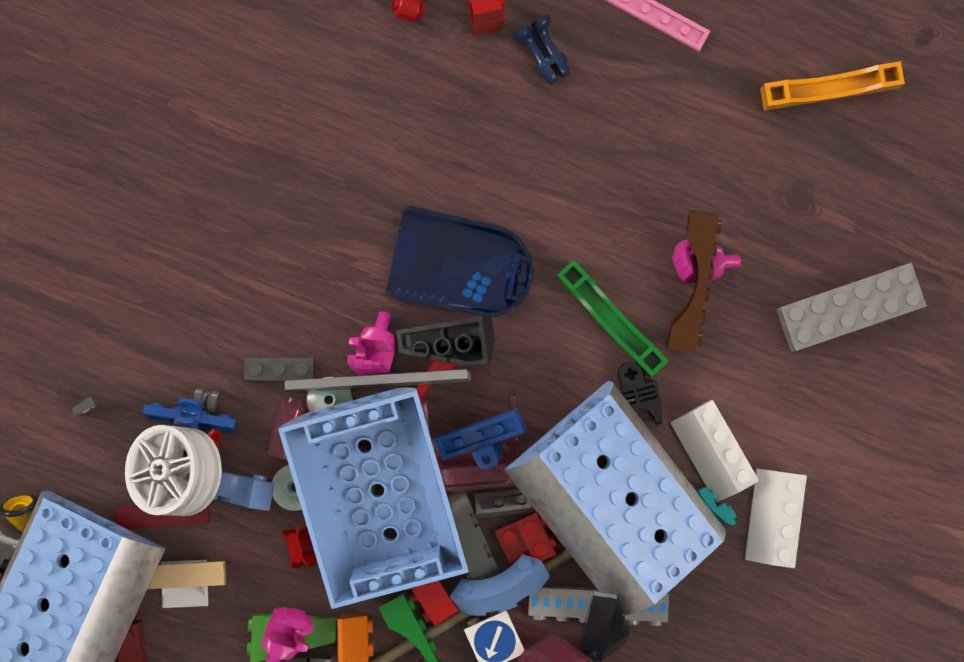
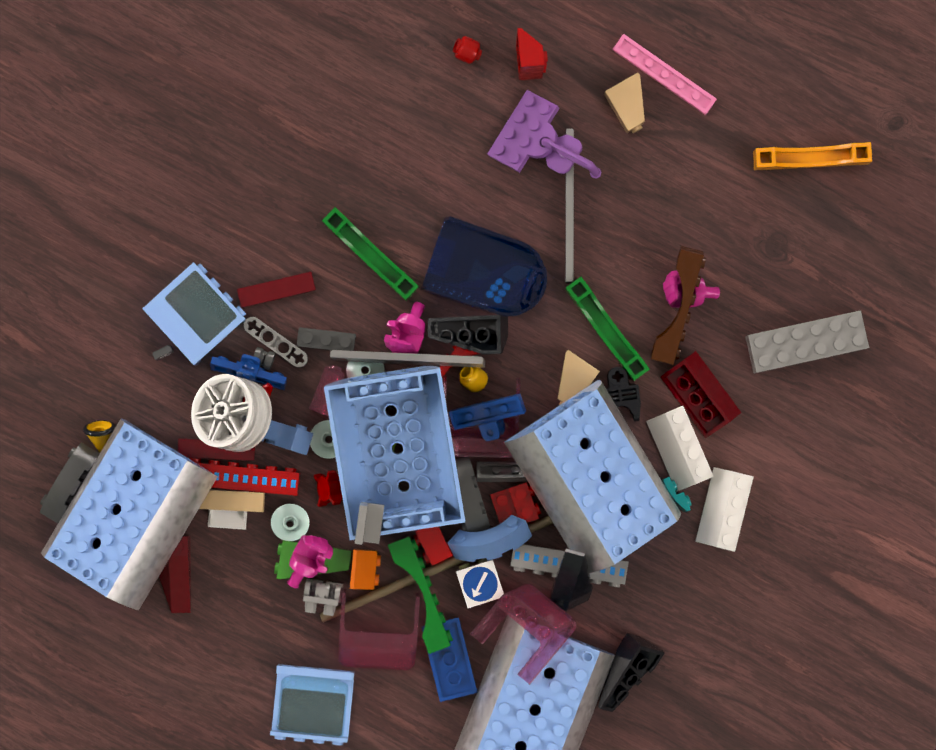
camera: 10 degrees right, 0 degrees up
dark blue piece [512,14,570,85] -> none
none -> panel [142,262,246,366]
none -> red brick [189,458,301,496]
none -> dark red tile [237,272,316,308]
none -> light grey beam [244,317,308,368]
none -> light aqua dish [271,504,309,541]
none -> green arch [322,207,419,302]
none -> light grey panel [354,502,384,545]
none -> yellow head [459,367,488,393]
none -> medium lavender plate [487,90,601,178]
none -> tan slope [557,350,600,405]
none -> light grey tile [565,129,574,283]
none -> tan slope [604,73,645,134]
none -> dark red slope [660,351,742,438]

